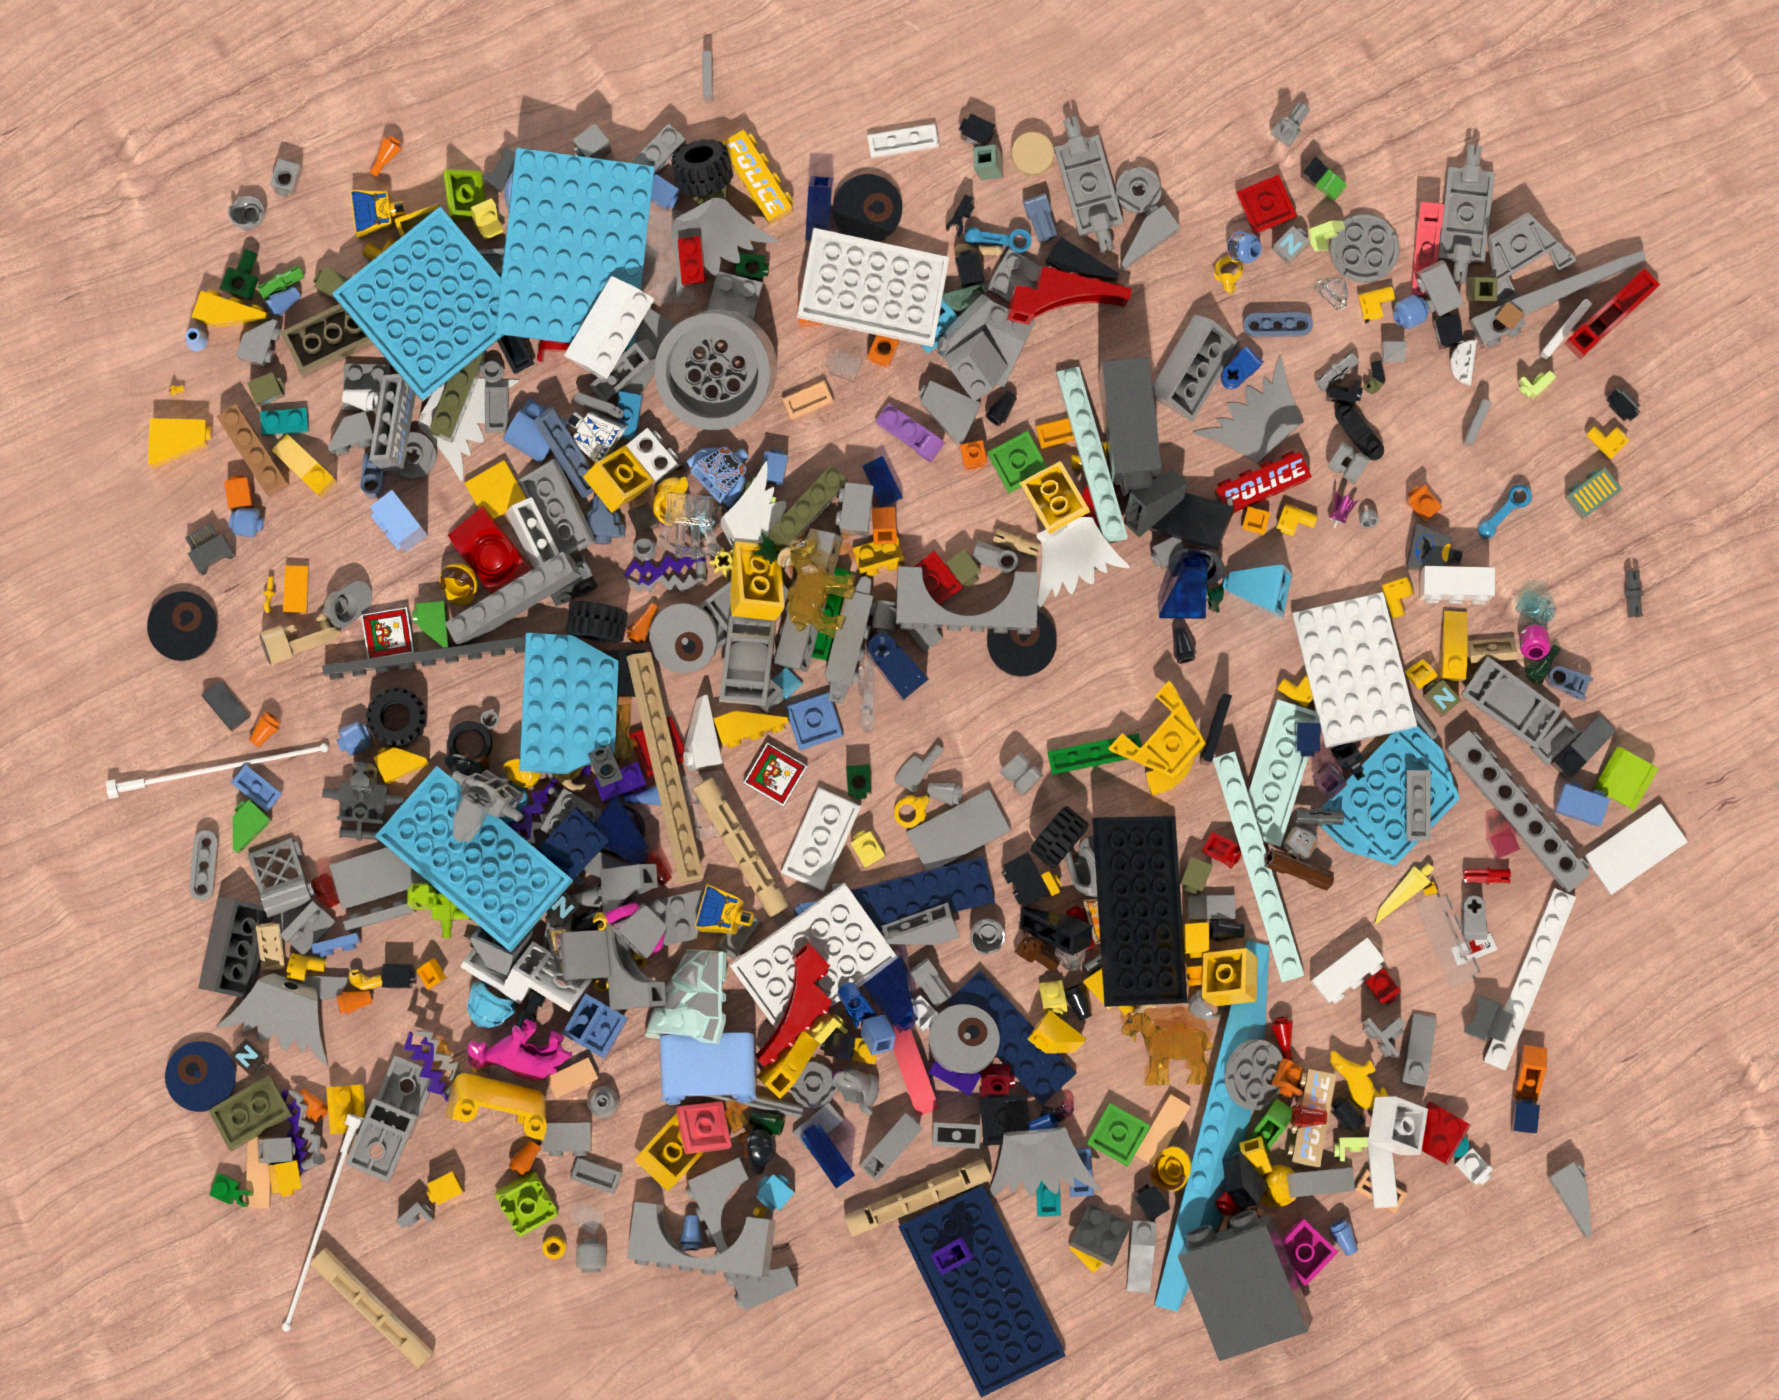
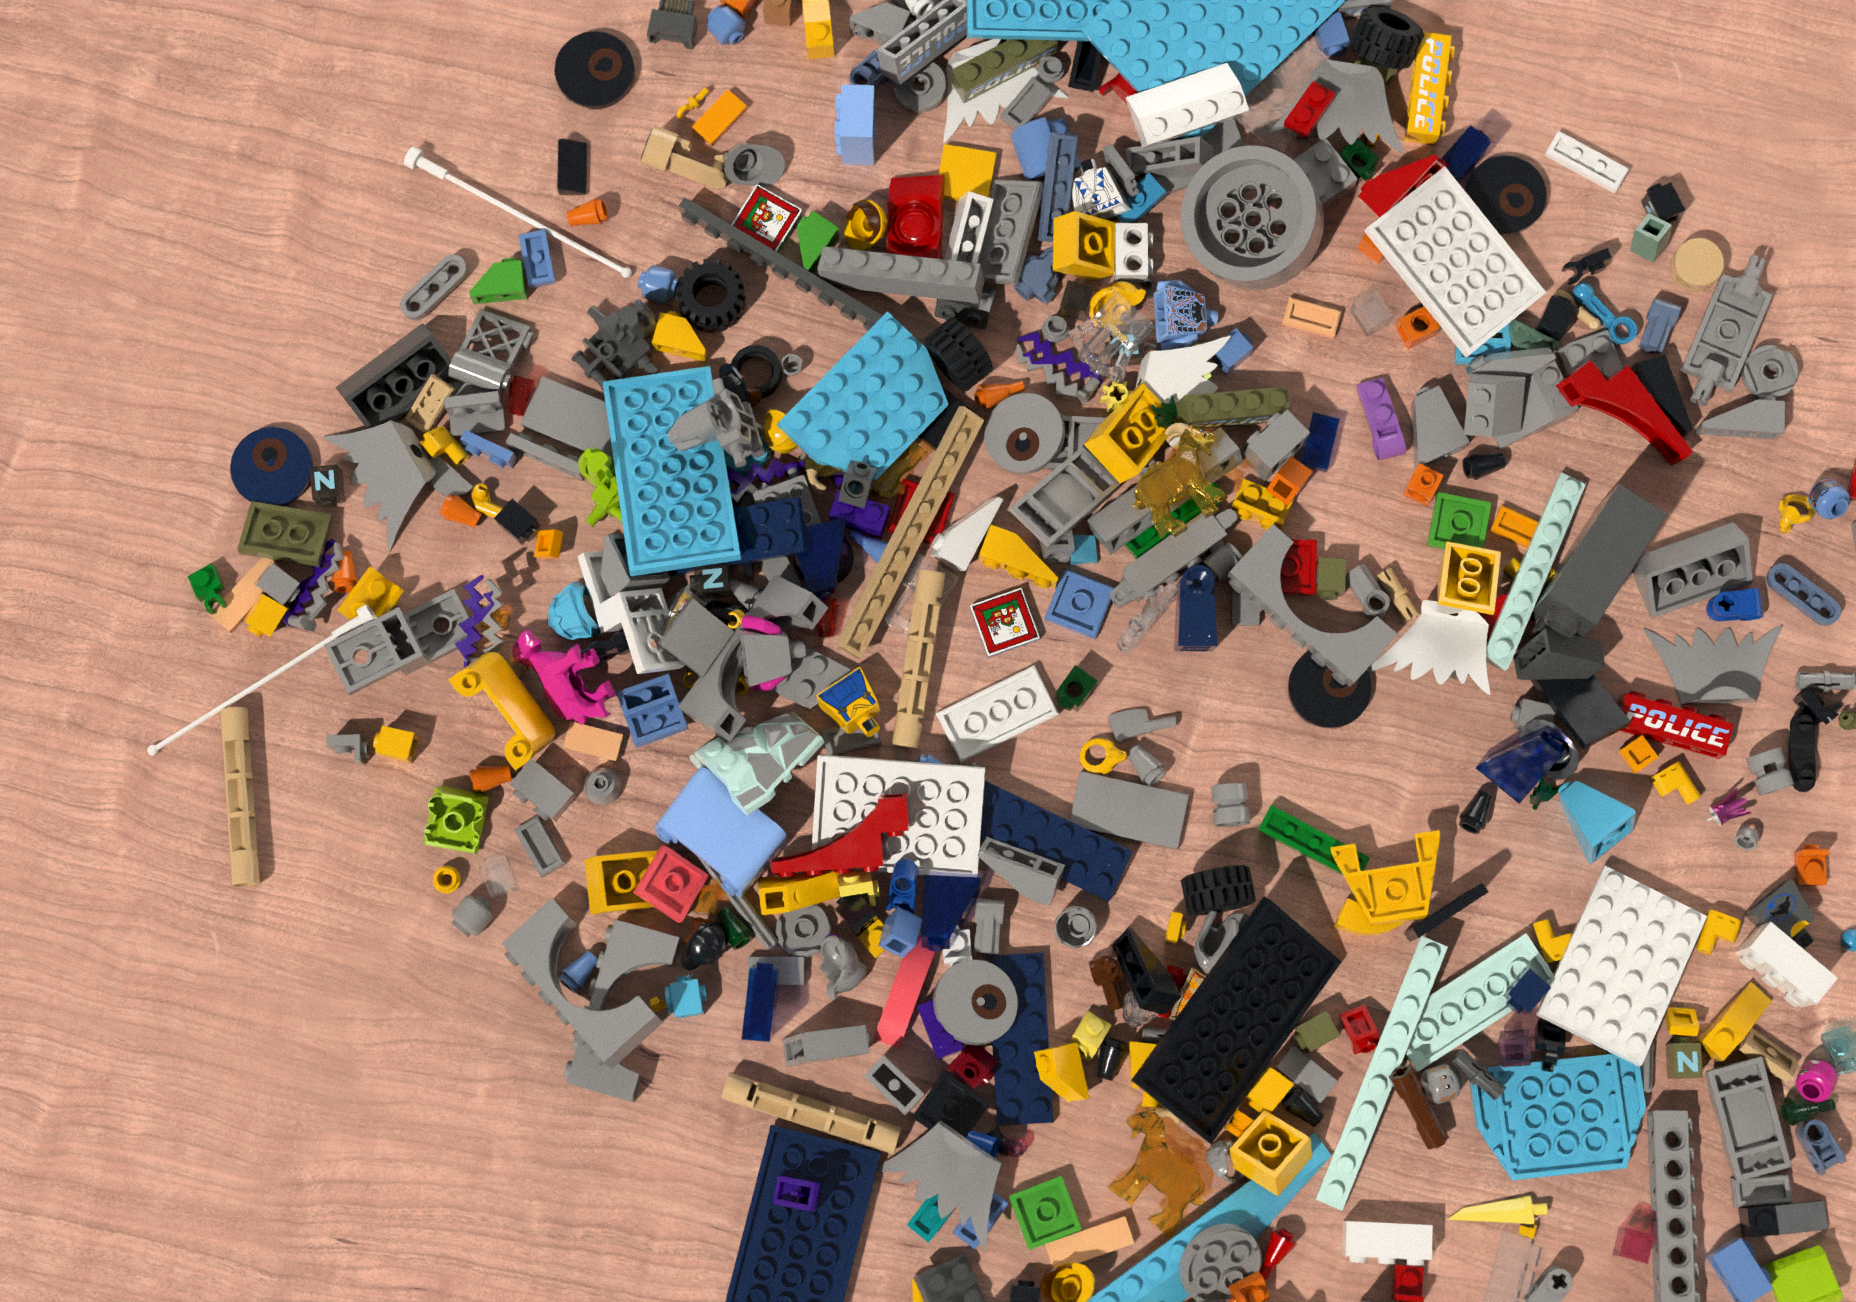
camera: 40 degrees right, 5 degrees down
light yellow bracket [851,830,885,868] -> none
black brick [1001,852,1050,907] -> none
light grey plate [1406,770,1431,841] -> none
red axle [1463,867,1511,885] -> none
none -> red slope [1358,154,1449,217]

